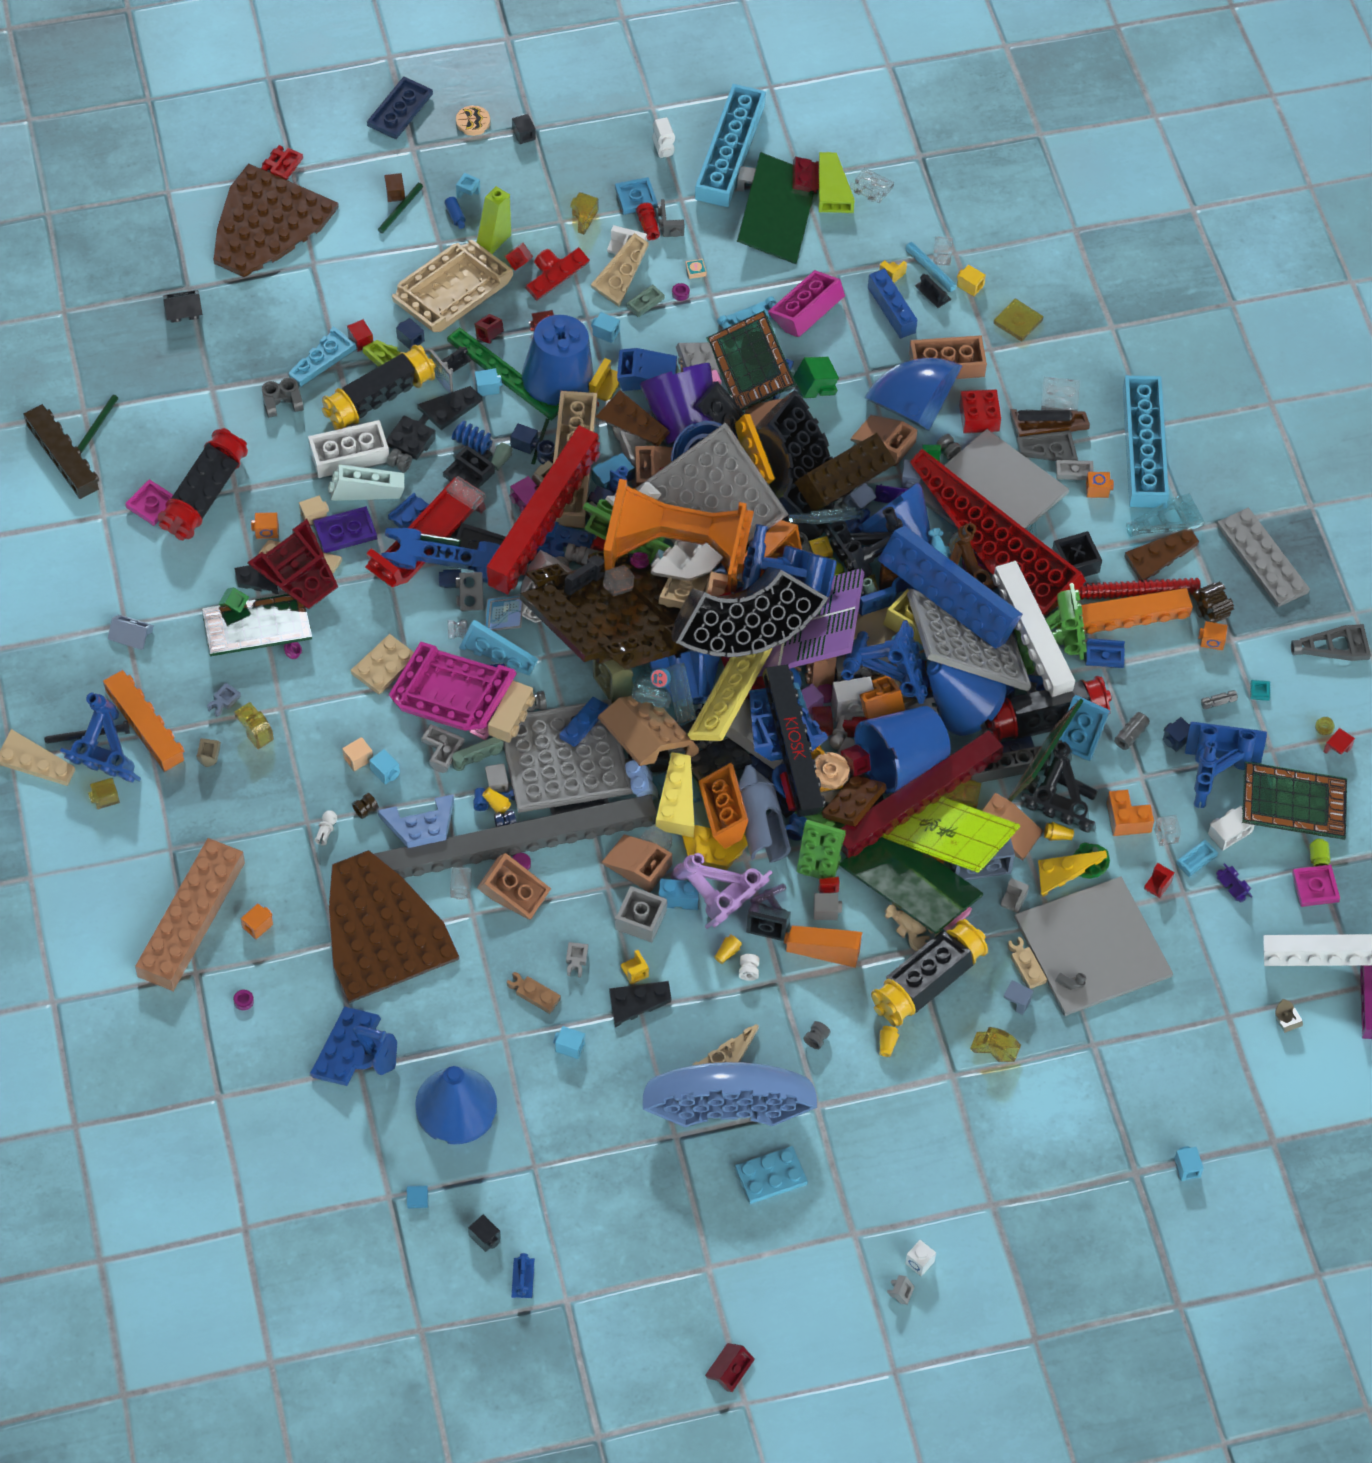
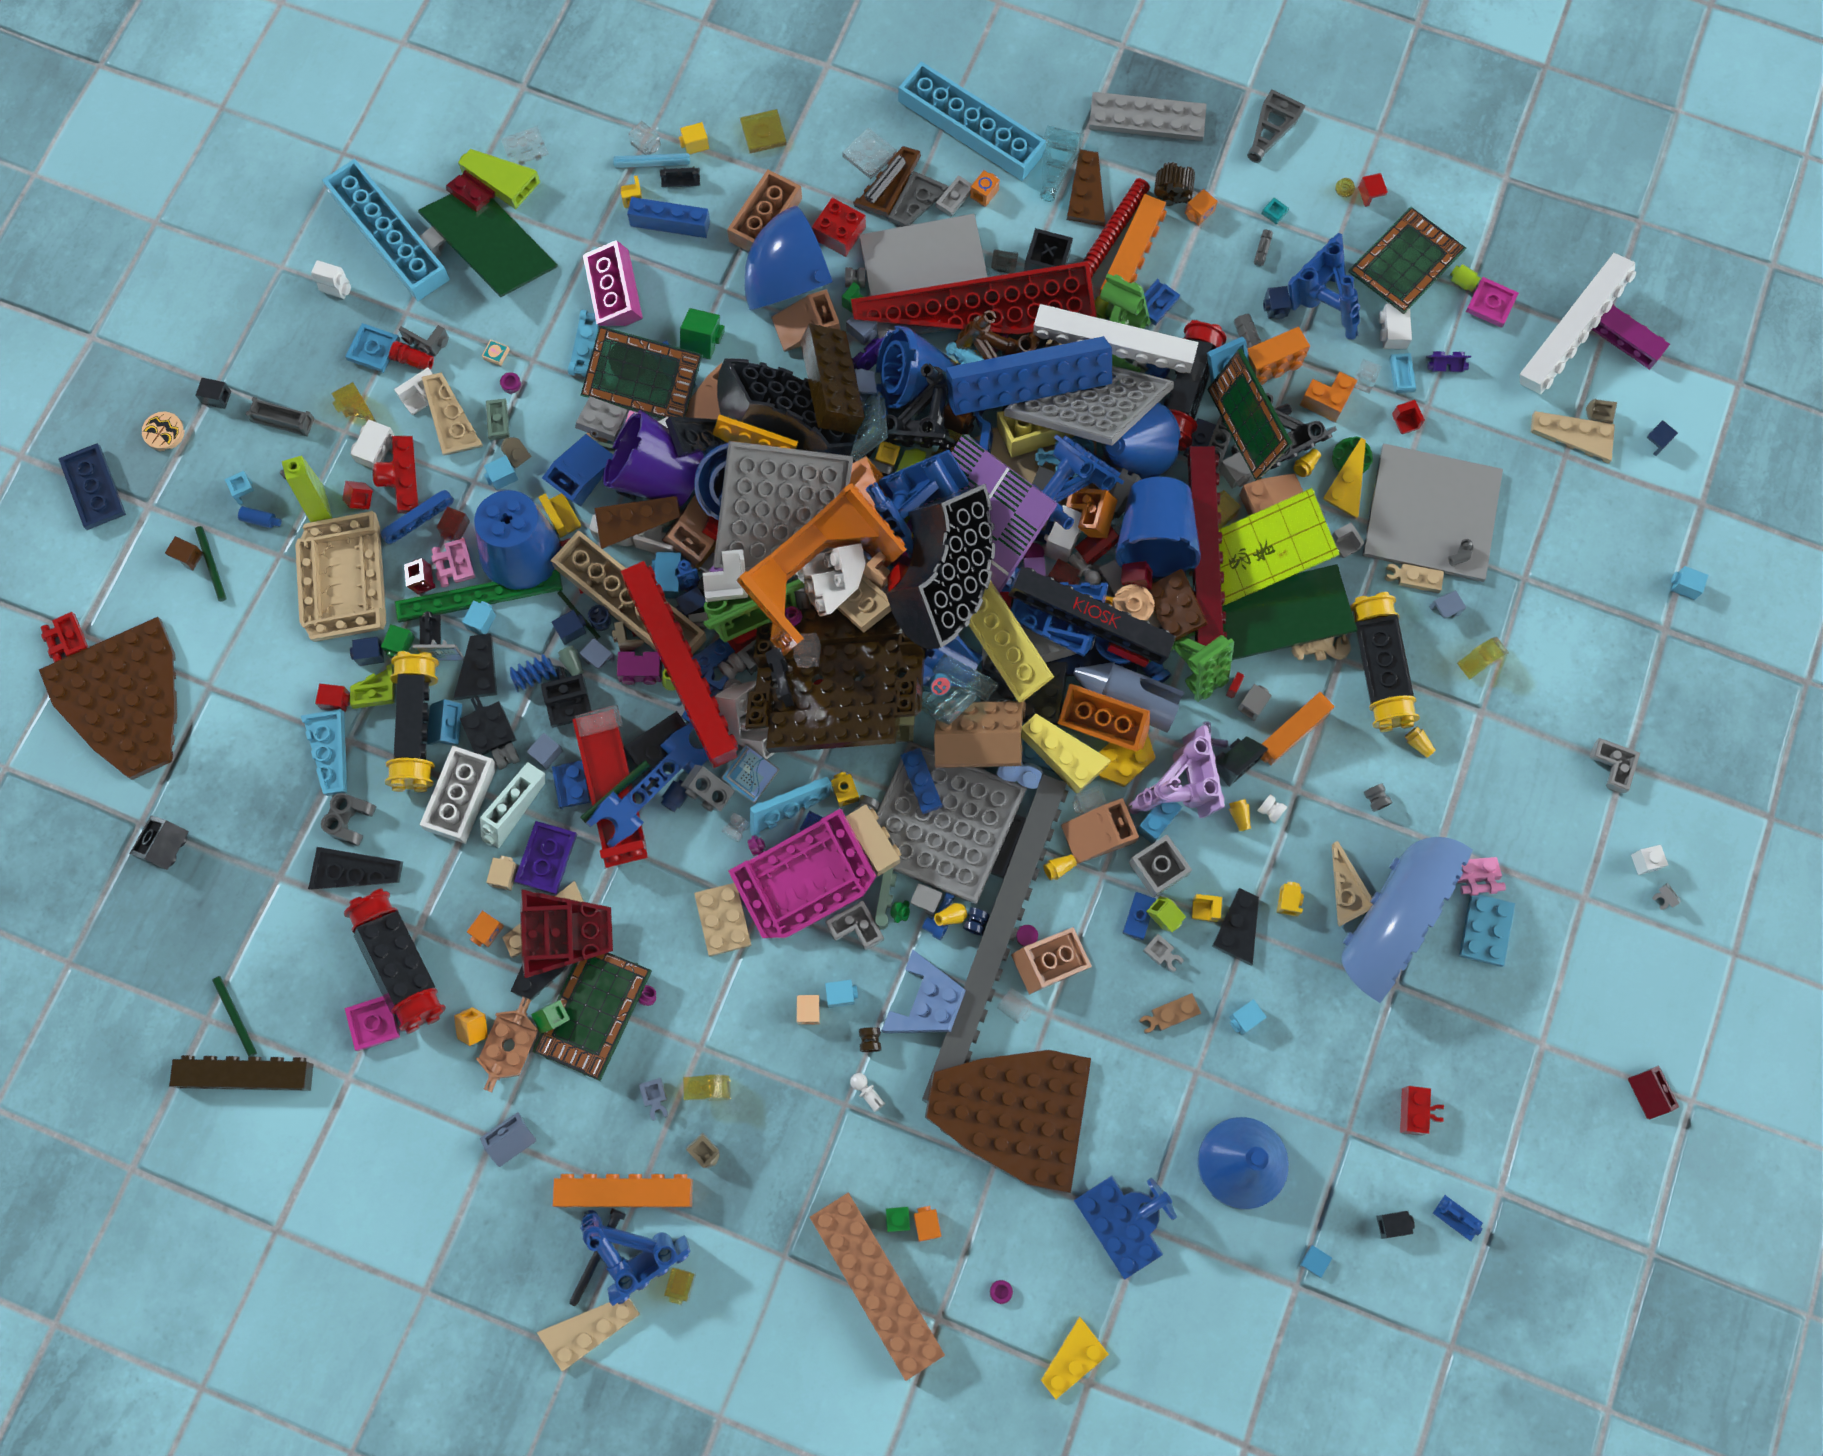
camera: 55 degrees left, 15 degrees up
none -> dark grey container [246,397,315,436]
none -> black wing [308,847,403,890]
none -> white brick [351,419,395,469]
none -> blue beam [380,490,454,544]
none -> green brick [381,624,415,658]
none -> dark azure panel [427,699,462,746]
none -> bright pink plate [431,538,476,587]
none -> light orange panel [454,1007,488,1046]
none -> nougat plate [476,997,538,1092]
none -> dark tan plate [501,437,532,468]
none -> sand blue panel [527,733,563,770]
none -> sand blue panel [580,638,615,669]
none -> magenta plate [748,835,766,856]
none -> yellow brick [831,772,859,808]
none -> green brick [886,1207,910,1233]
none -> green plate [890,900,910,923]
none -> clear smoke tile [991,250,1018,274]
none -> yellow wing [1041,1316,1109,1400]
none -> yellow cone [1043,854,1077,880]
none -> blue plate [1123,892,1156,940]
none -> lime brick [1146,896,1186,933]
none -> light grey brick [1219,452,1252,489]
none -> orange brick [1247,326,1310,385]
none -> yellow brick [1276,882,1304,917]
none -> red brick [1400,1086,1444,1136]
none -> bright pink plate [1457,857,1506,896]
none -> tan wing [1531,411,1615,464]
none -> light grey brick [1590,738,1640,793]
none -> dark blue panel [1647,420,1678,456]

